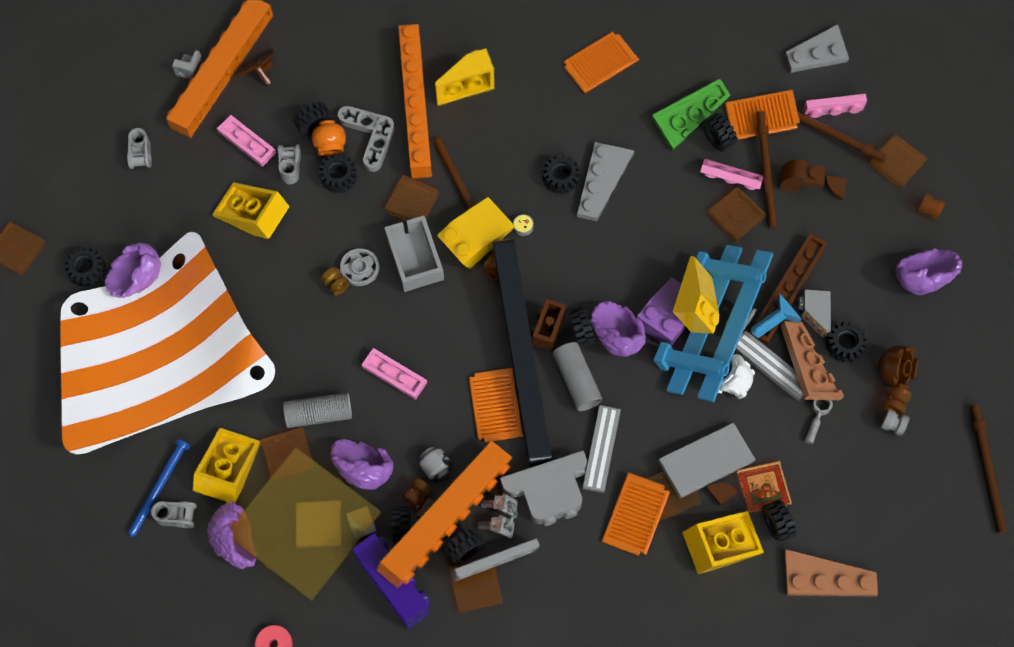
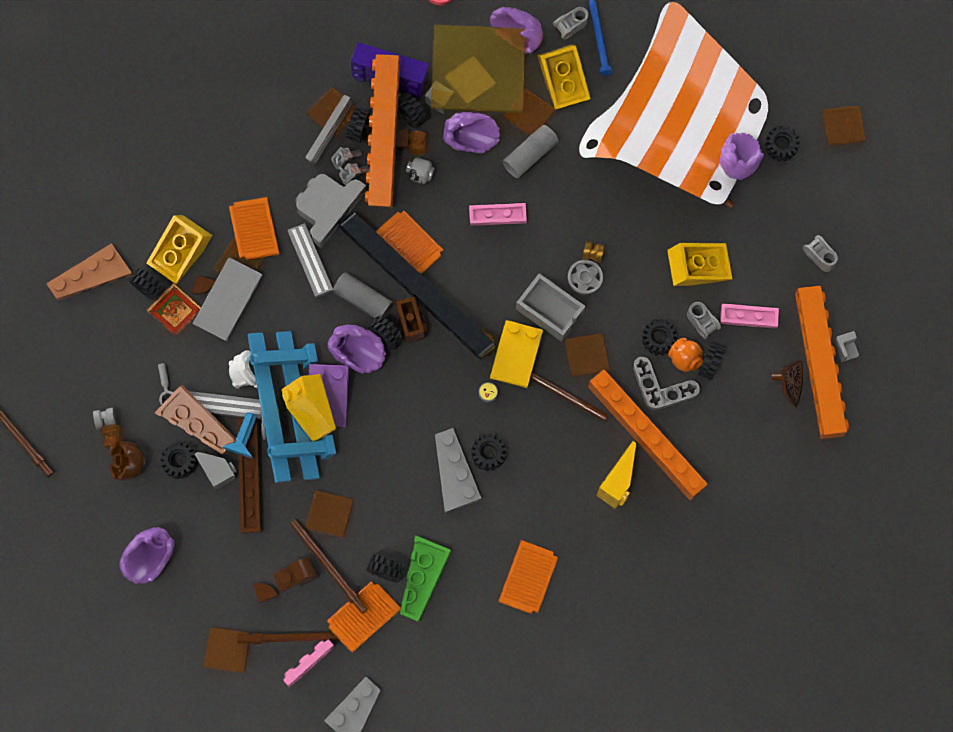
camera: 140 degrees right, 5 degrees up
bright pink plate [700,159,763,190] -> none
clear orange wheel [918,193,946,220] -> none

